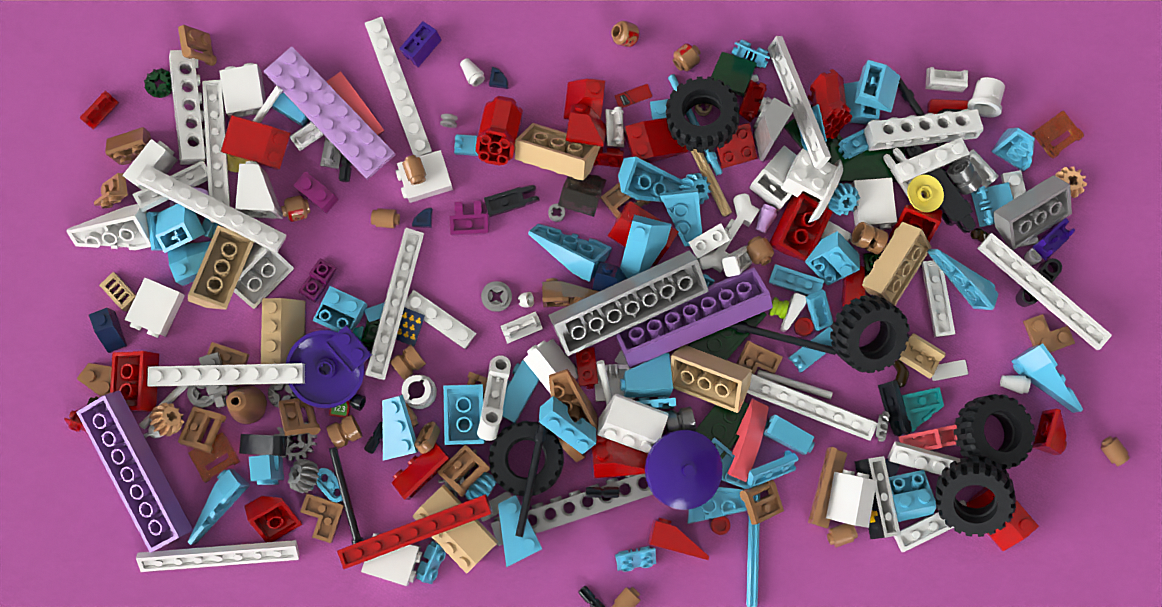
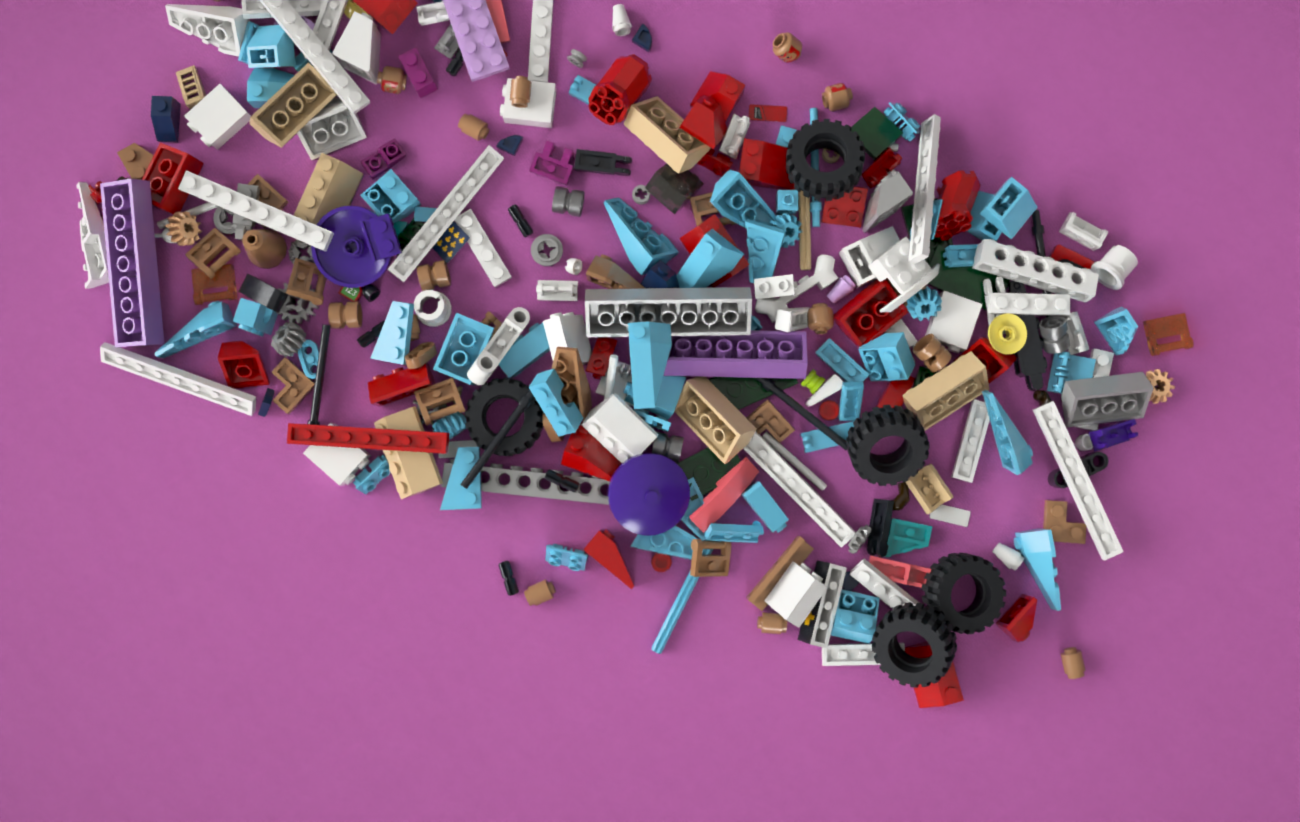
camera: 25 degrees right, 5 degrees up
none -> white wedge [77,182,109,289]
none -> dark blue tile [258,388,275,417]
none -> black piece [508,204,533,238]
none -> flat silver wheel [552,186,585,217]
none -> medium azure wedge [628,322,672,409]
none -> medium azure brick [776,190,798,215]

